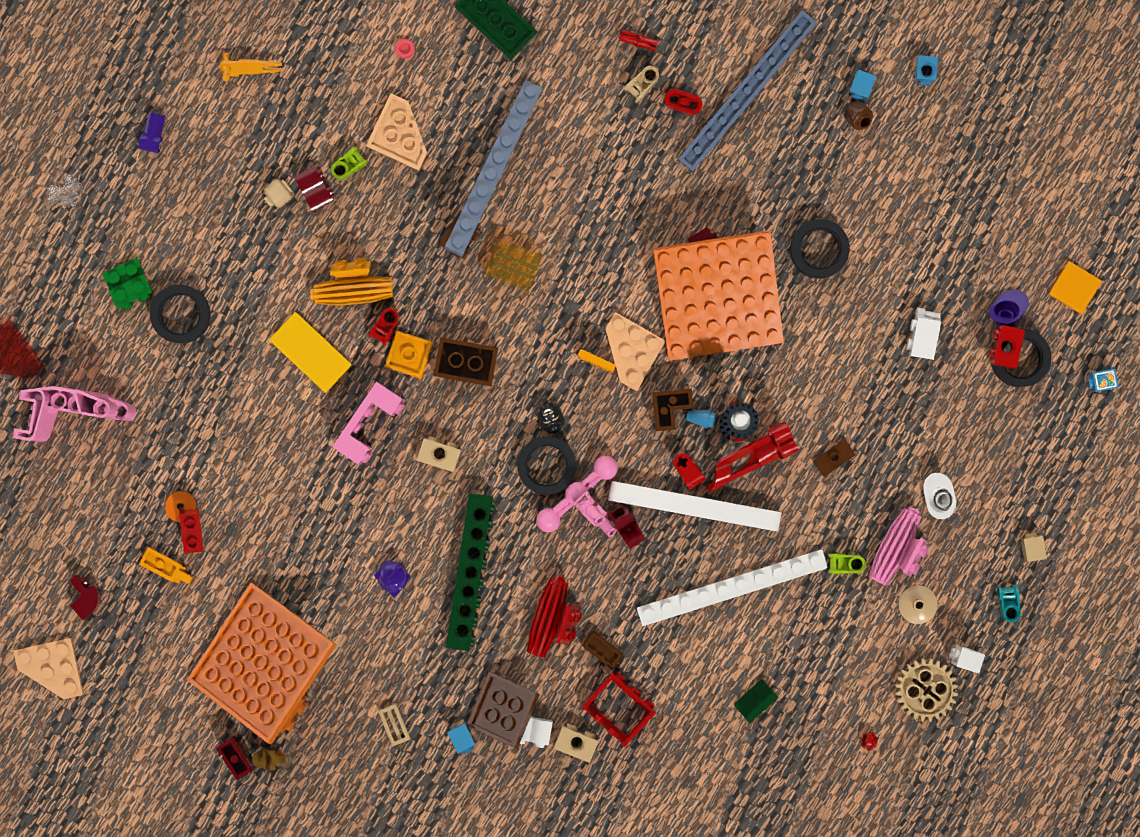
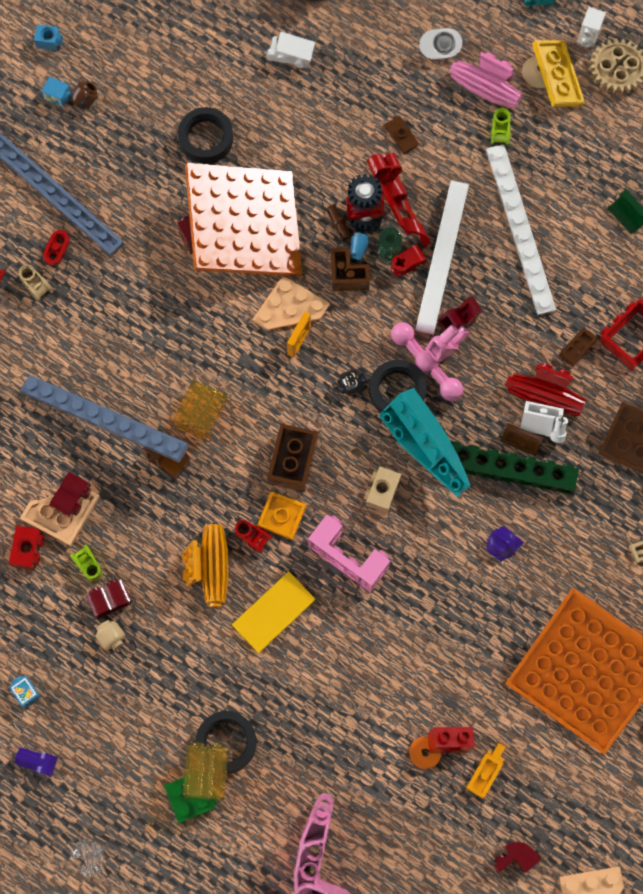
camera: 90 degrees left, 15 degrees down
none -> red brick [8,525,44,570]
none -> dark azure brick [9,675,41,708]
none -> dark red brick [49,472,92,519]
none -> clear yellow brick [183,742,228,800]
none -> reddish brown pin [325,204,352,242]
none -> clear green piece [378,227,402,262]
none -> teal wedge [379,388,471,497]
none -> reddish brown plate [500,423,543,456]
none -> white hinge [520,401,568,443]
none -> yellow tile [532,40,585,107]

